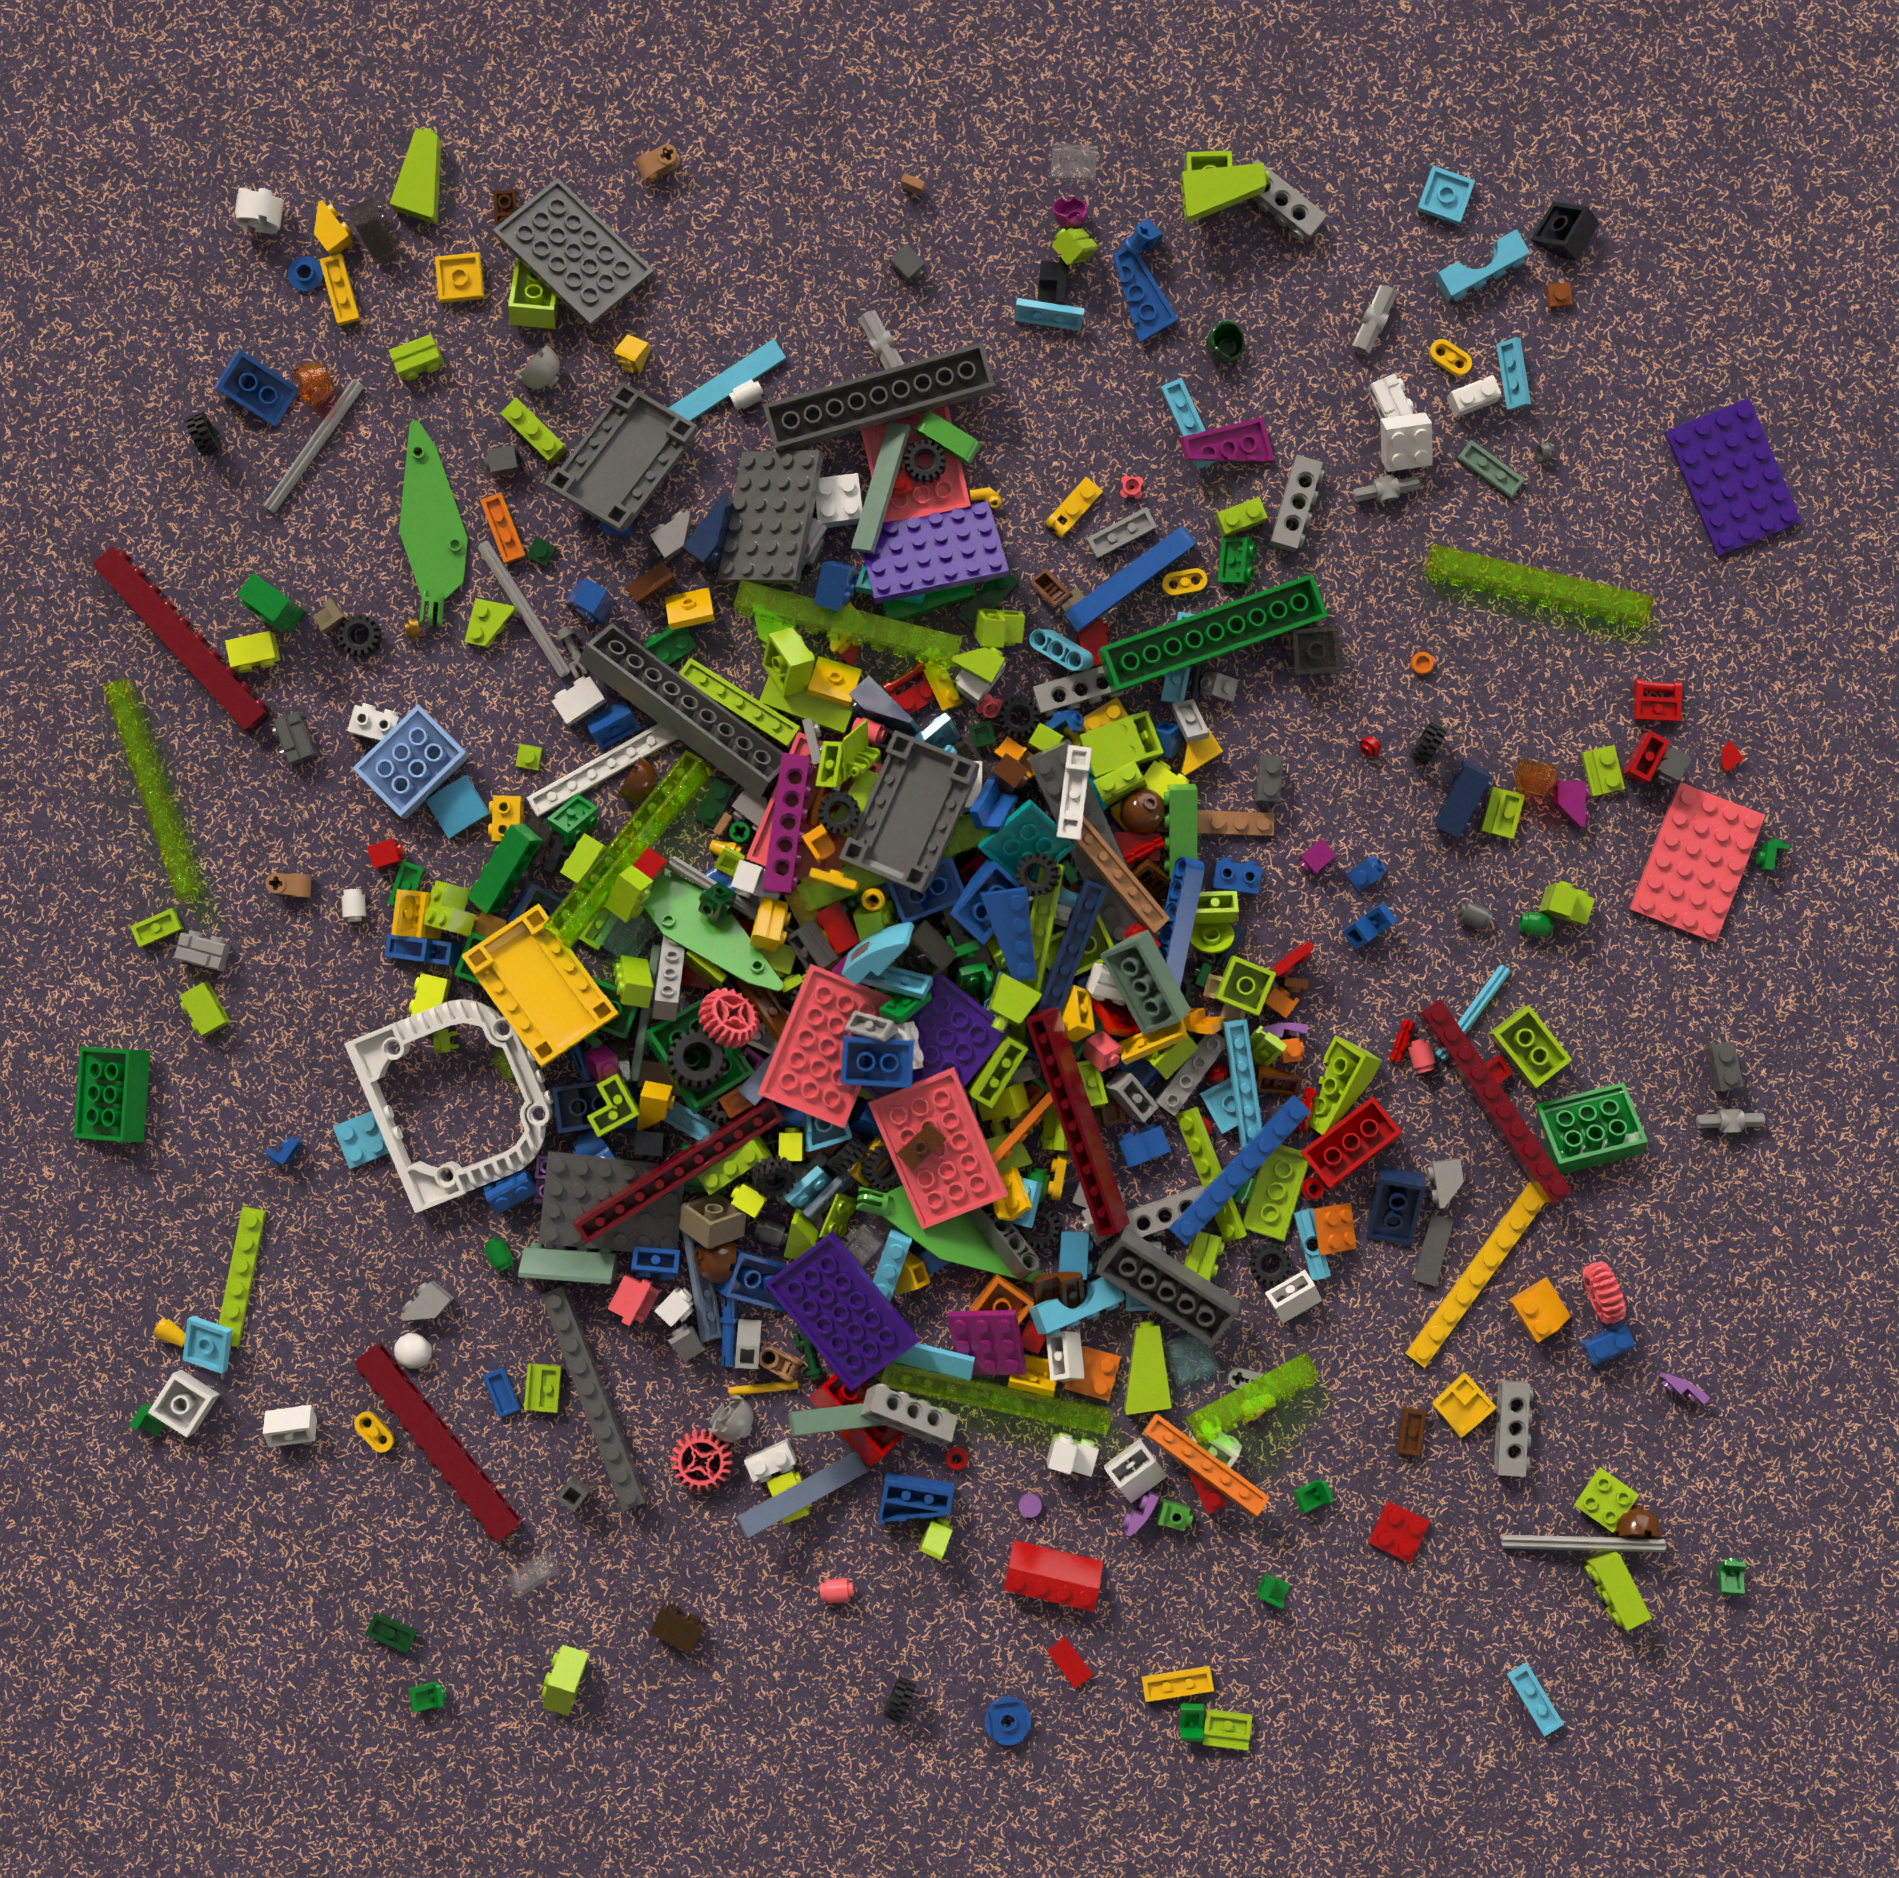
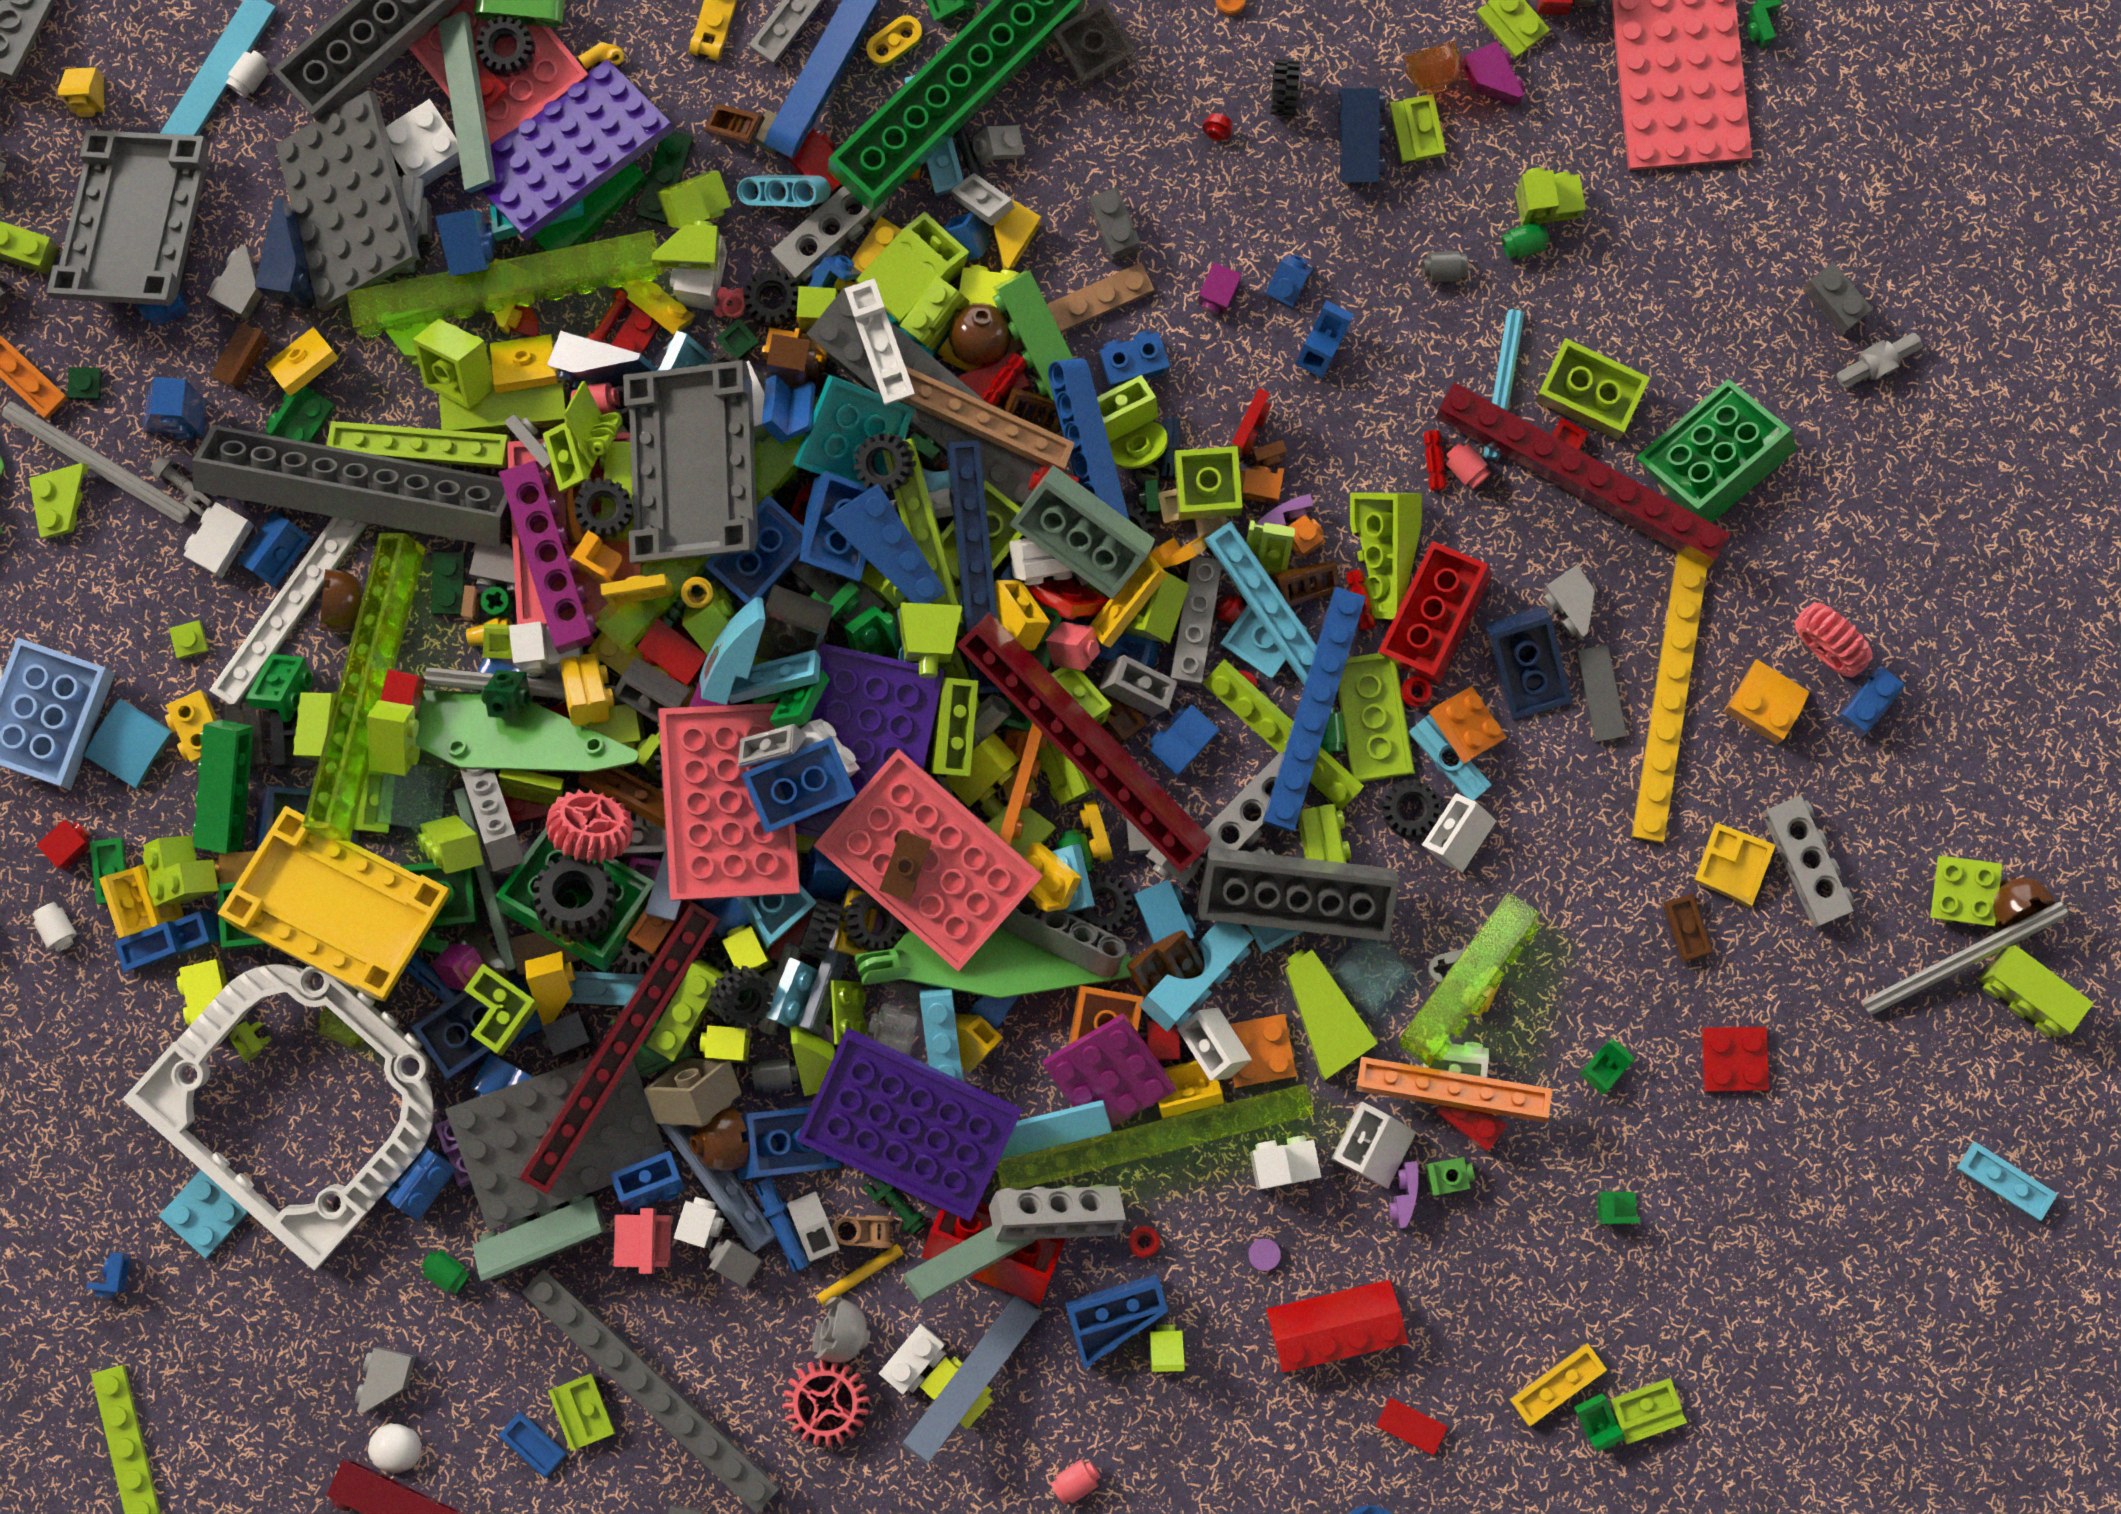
camera: 25 degrees left, 5 degrees down
medium lavender slope [1659,1372,1710,1404] -> none

